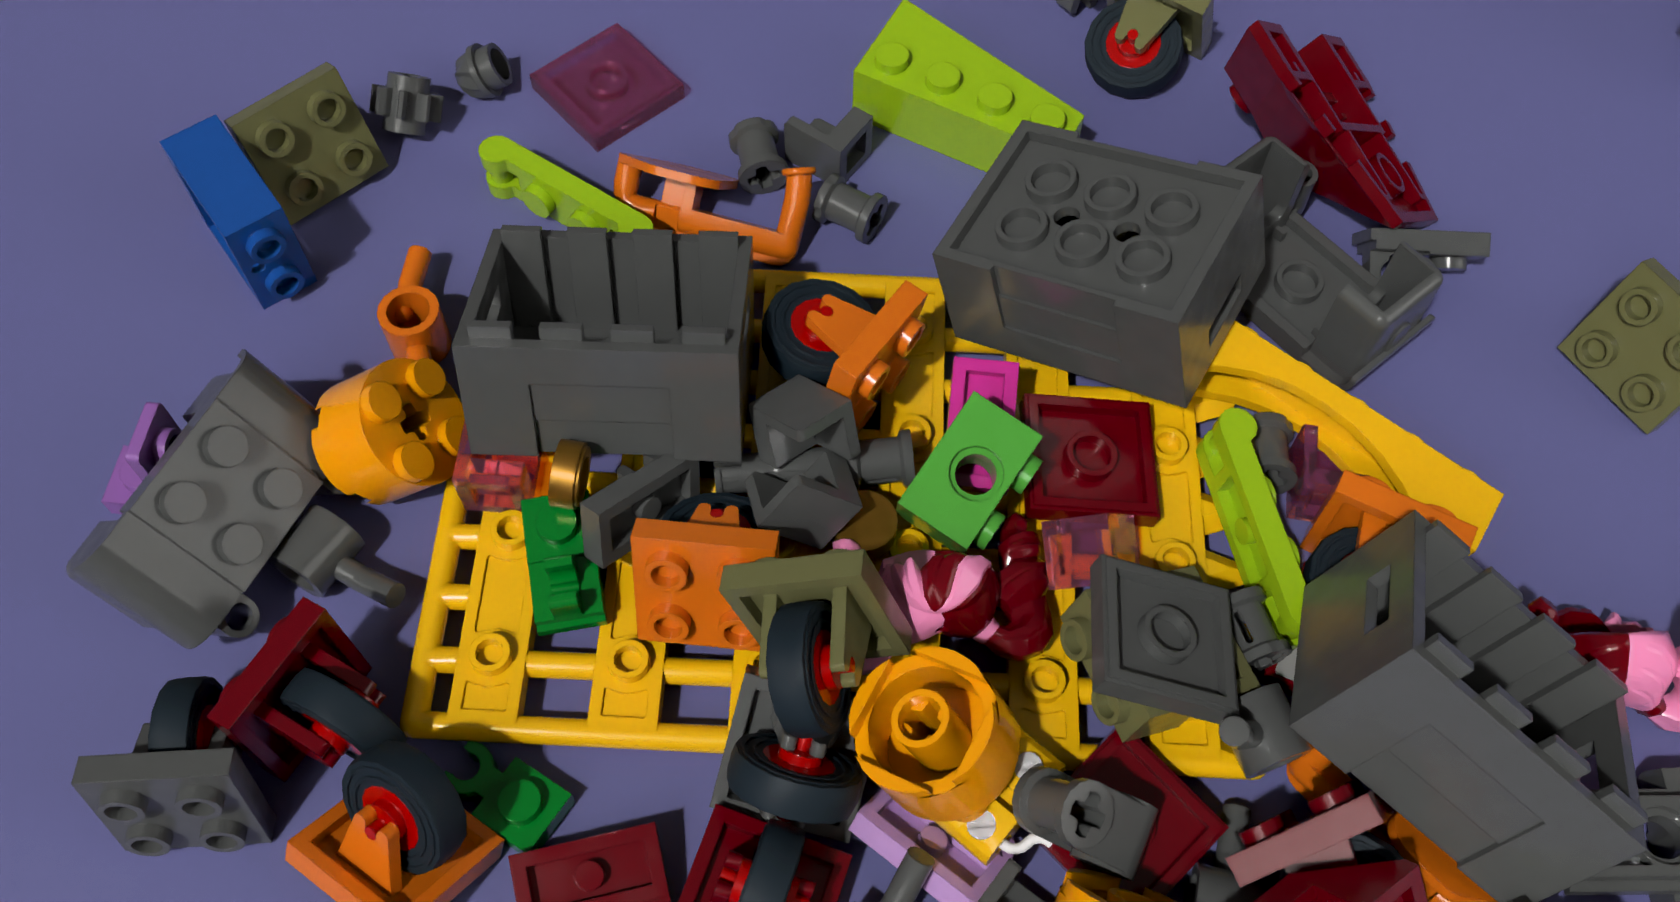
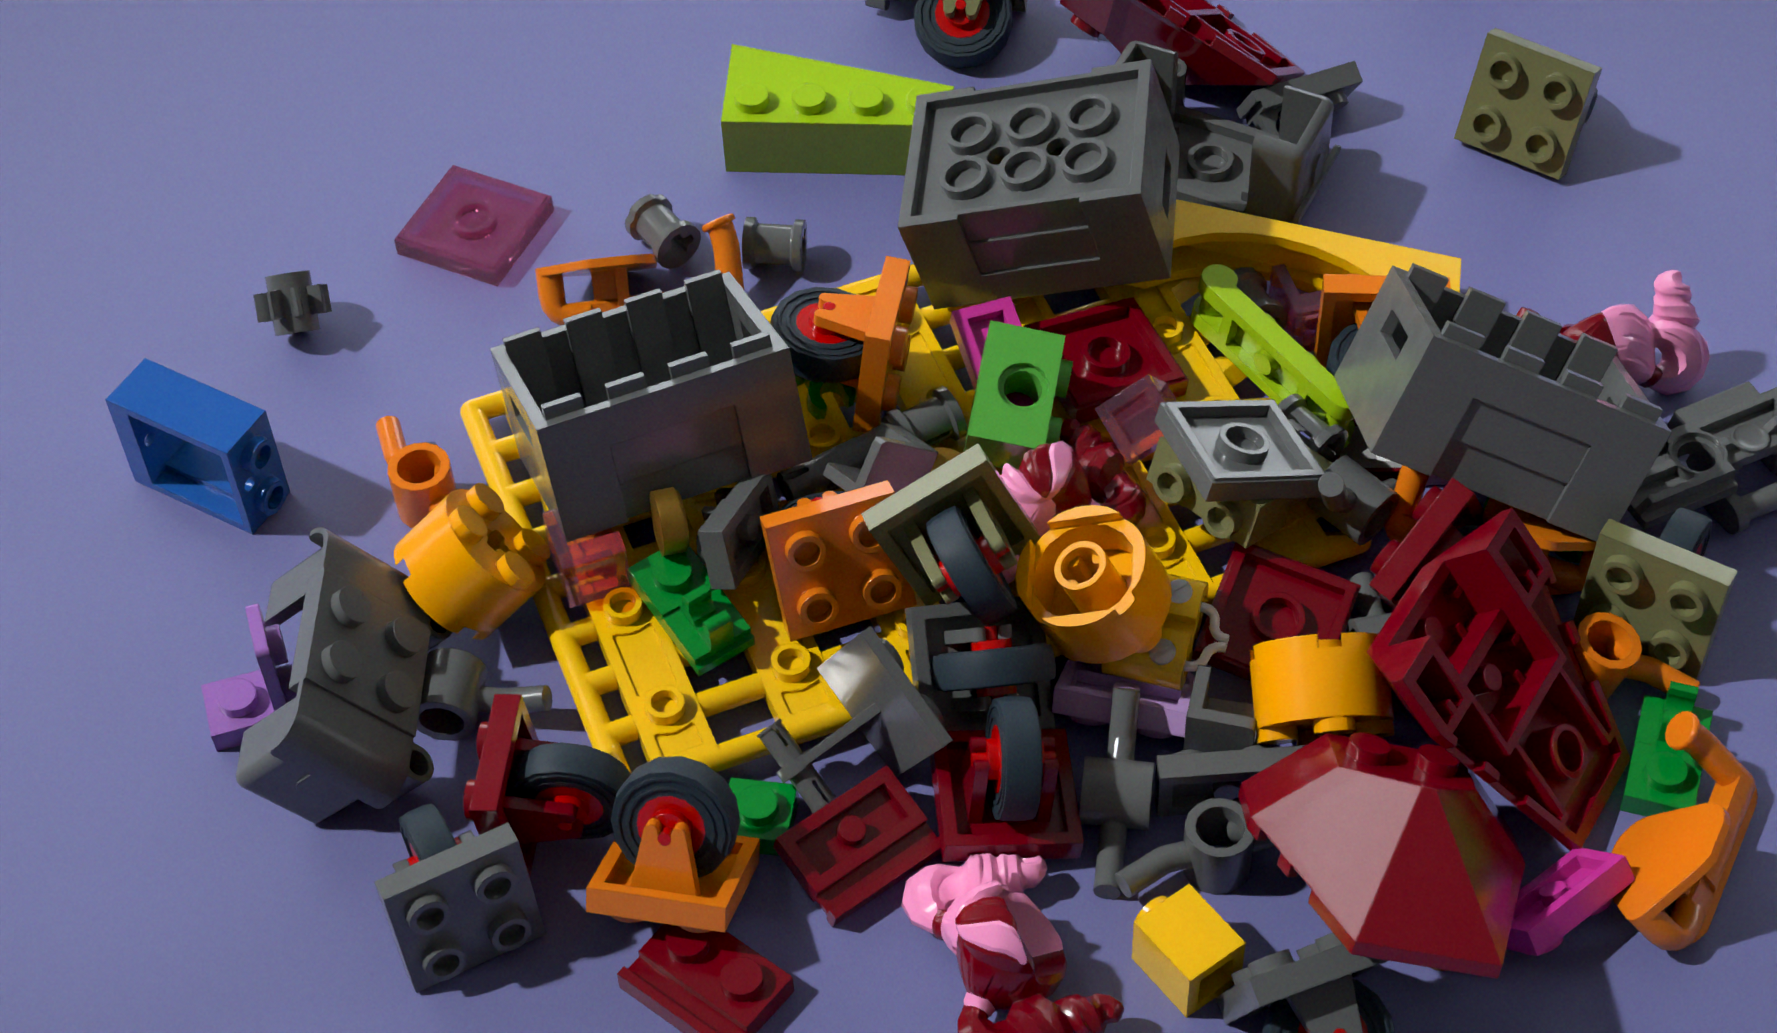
camera: 20 degrees left, 10 degrees down
olive plate [224,62,389,225] -> none
dark grey plate [455,43,513,98] -> none
lime plate [478,136,654,233] -> none
dark grey panel [747,374,861,469] -> none
dark grey panel [784,106,873,183] -> none
dark grey piece [1012,766,1159,882] -> none
none -> dark grey plate [757,626,953,814]

